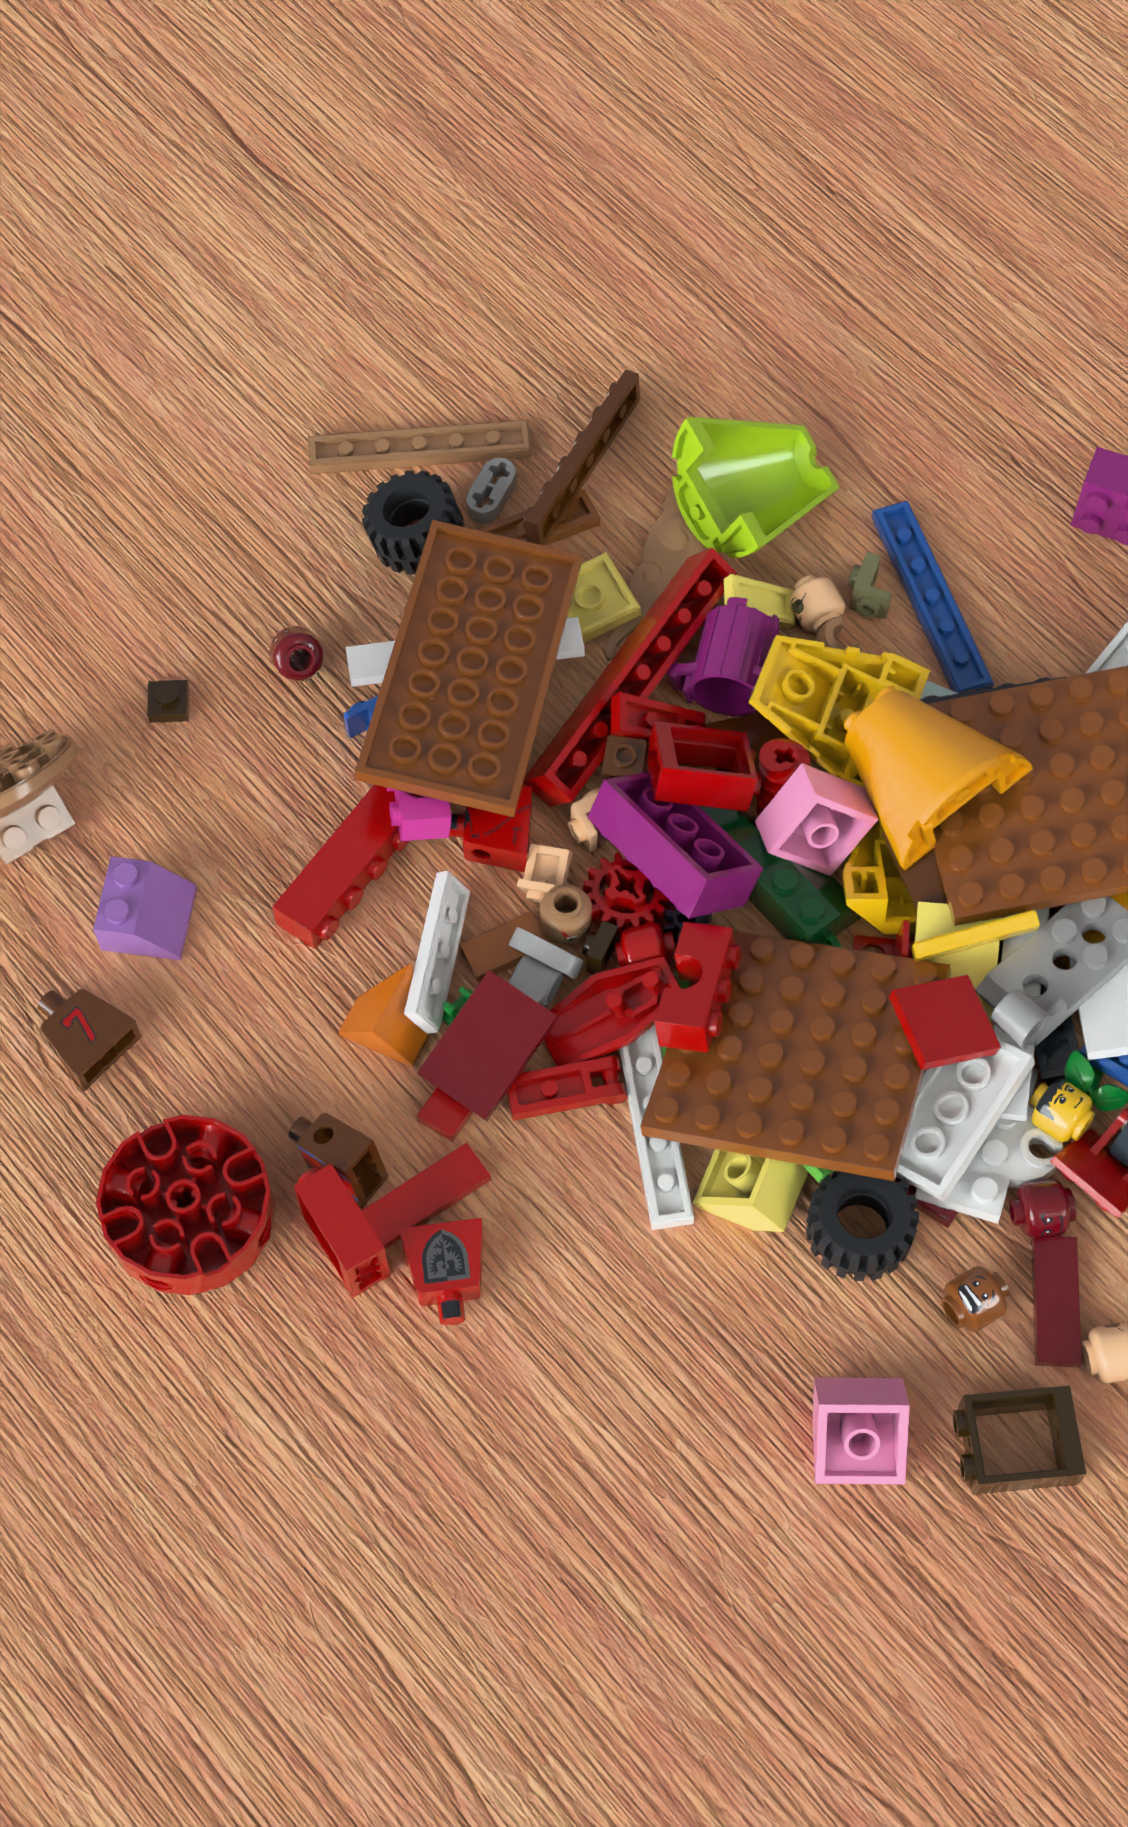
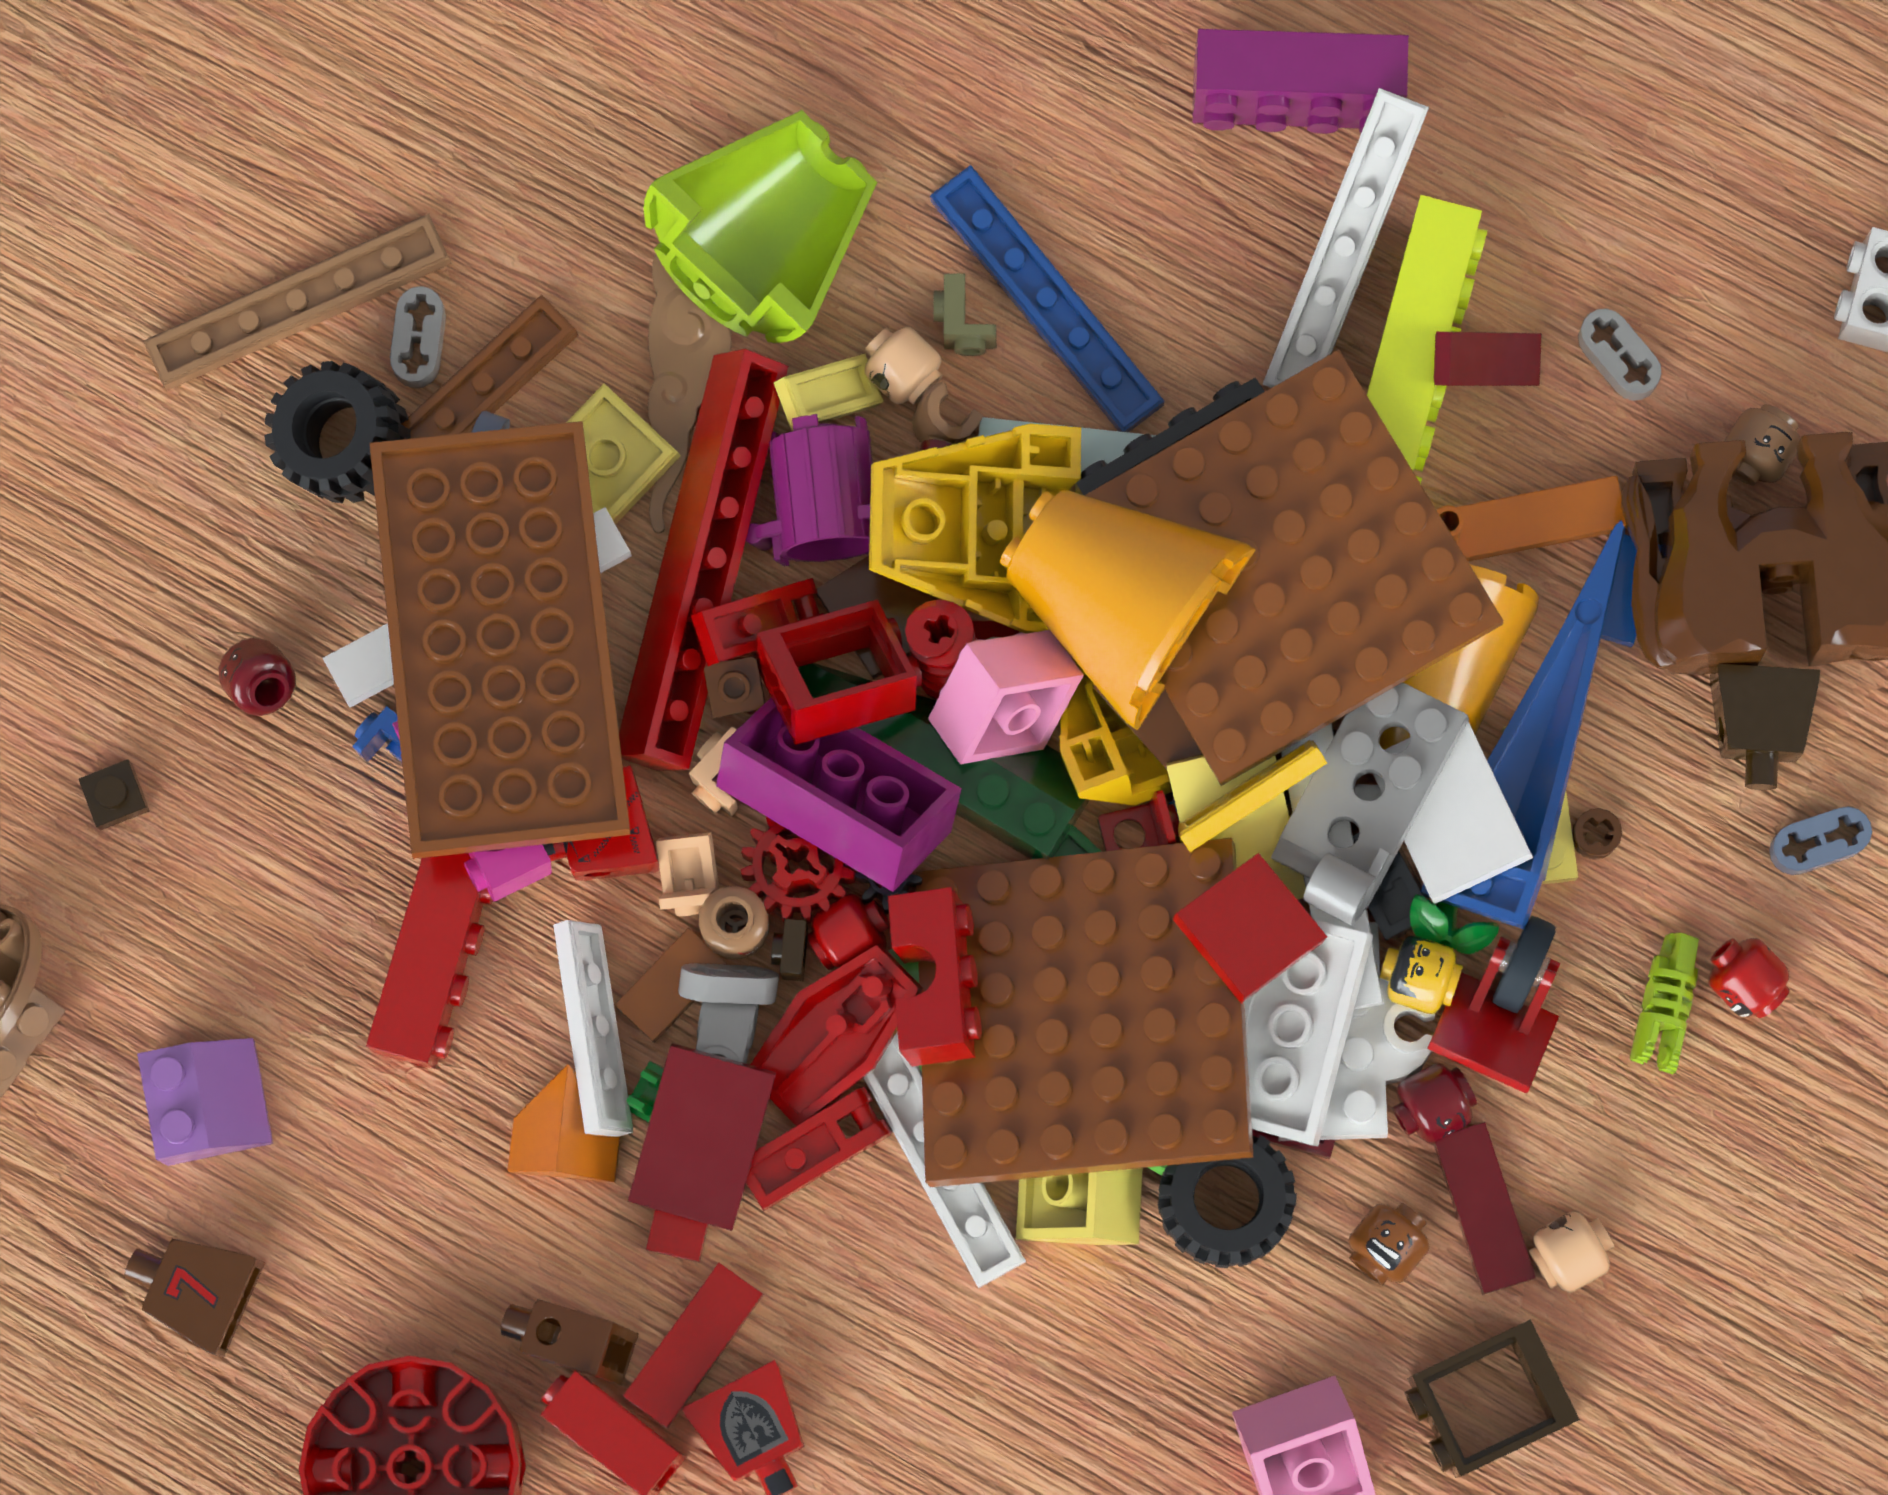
camera: 15 degrees left, 15 degrees up
reddish brown plate [523,369,640,546] -> none

